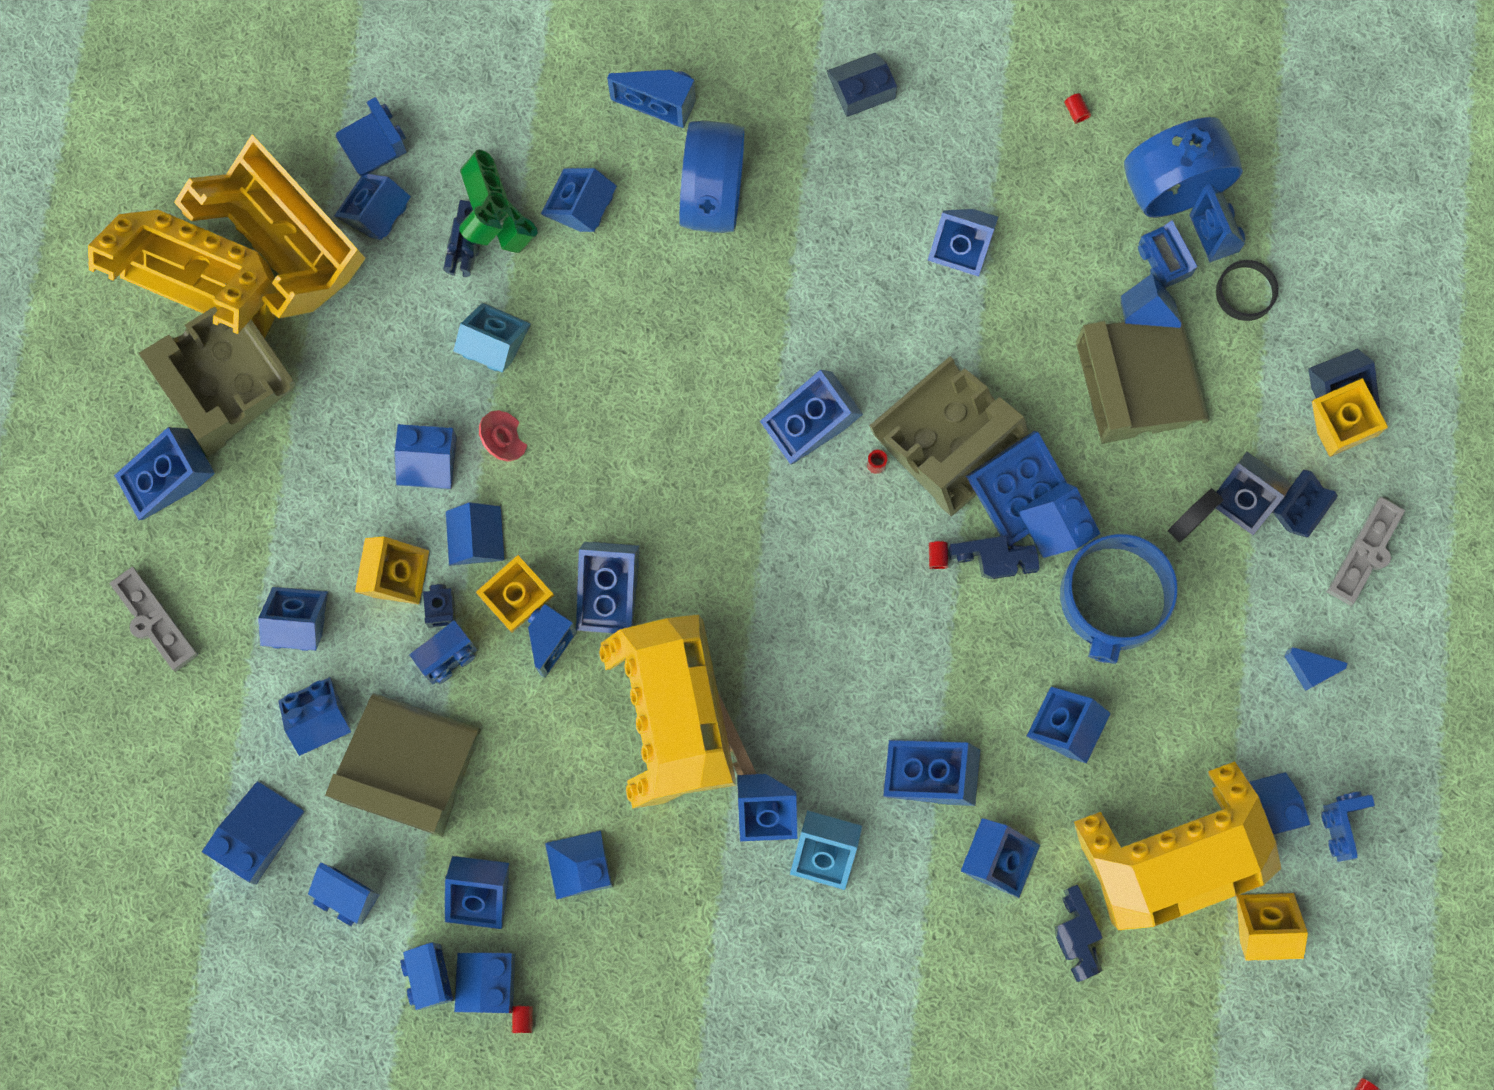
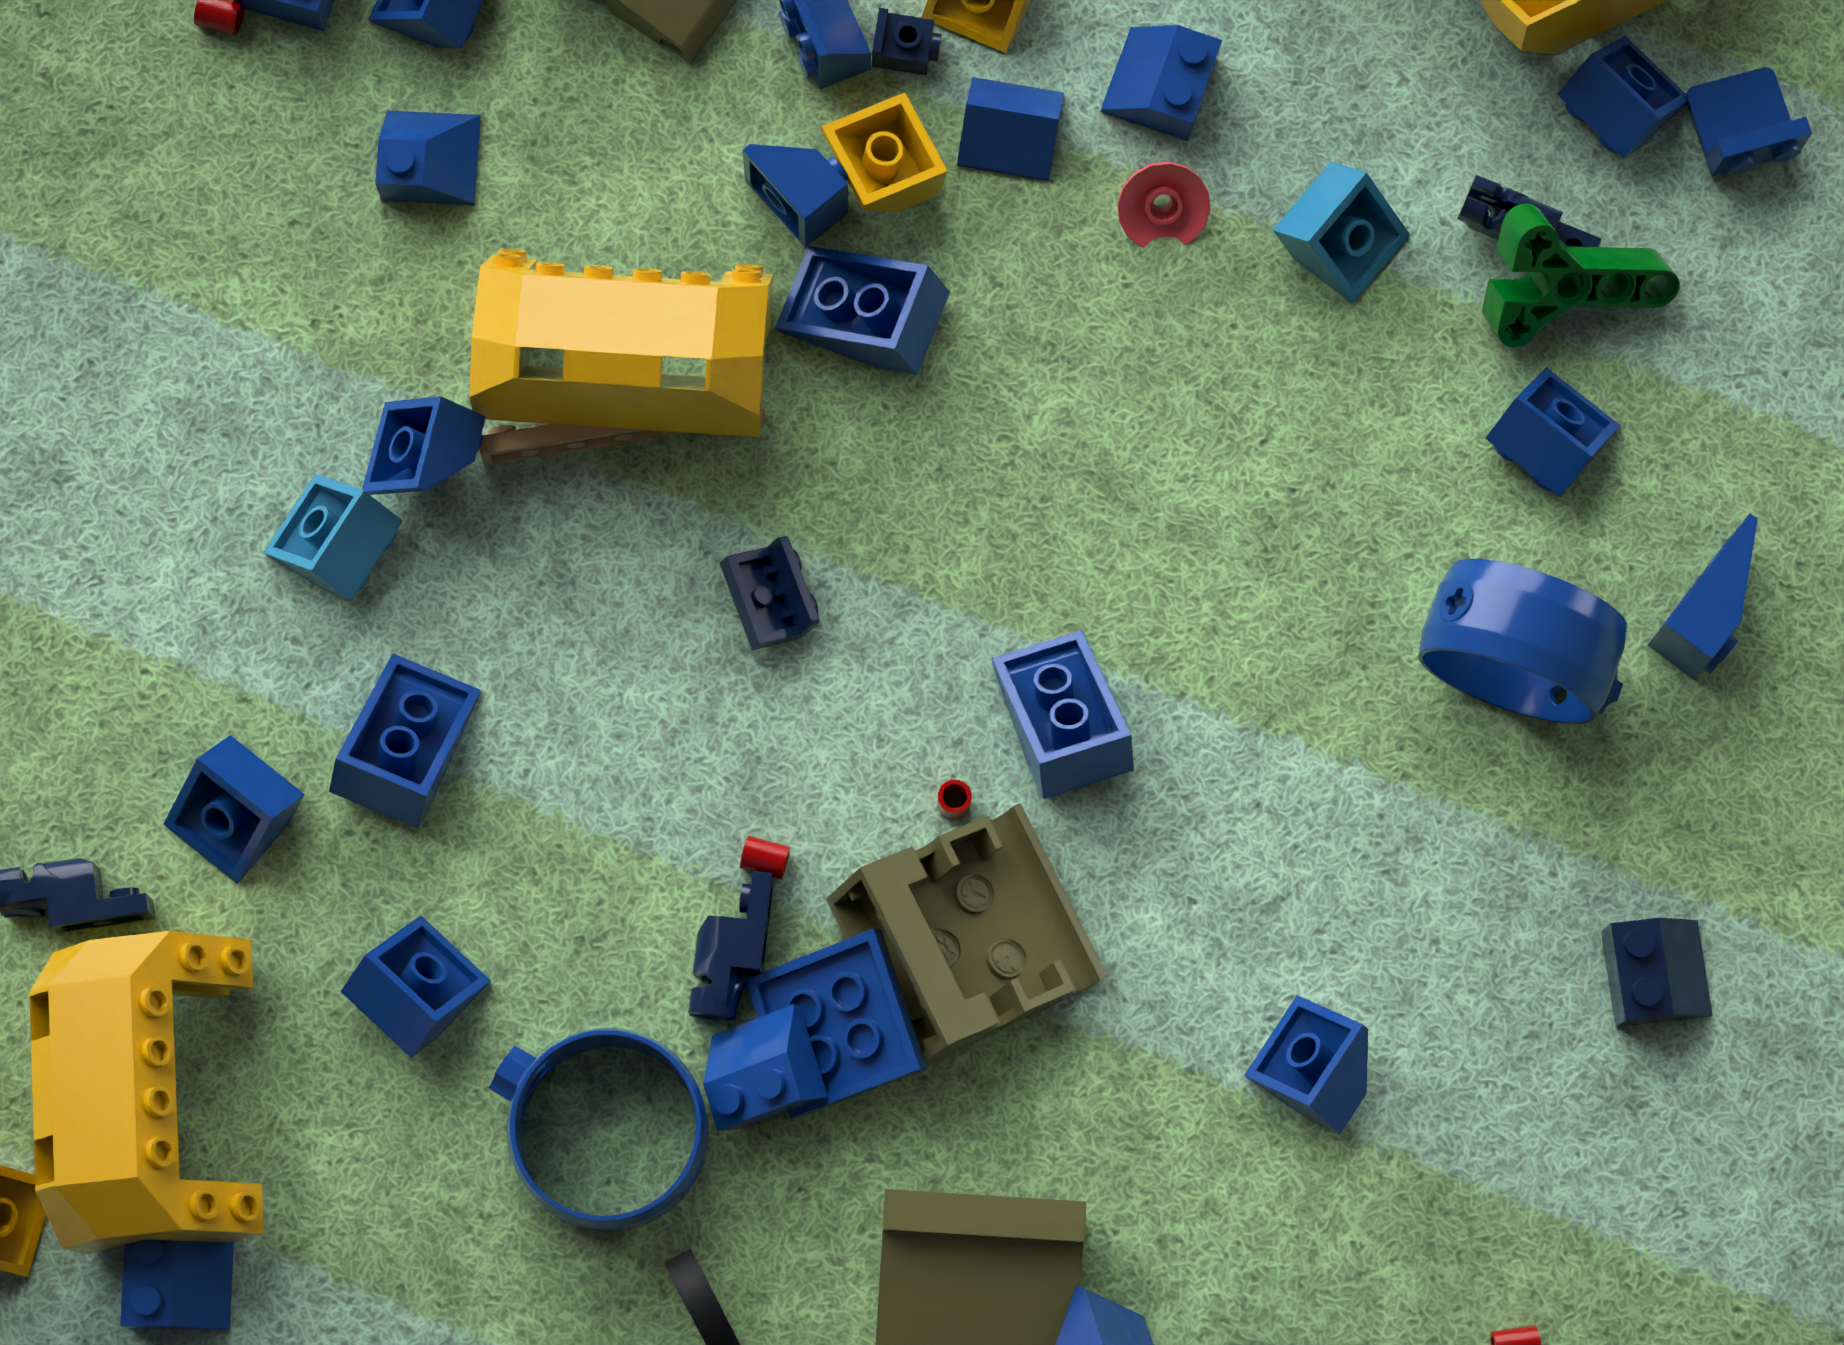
camera: 100 degrees right, 0 degrees up
none -> dark blue bracket [719,536,819,651]

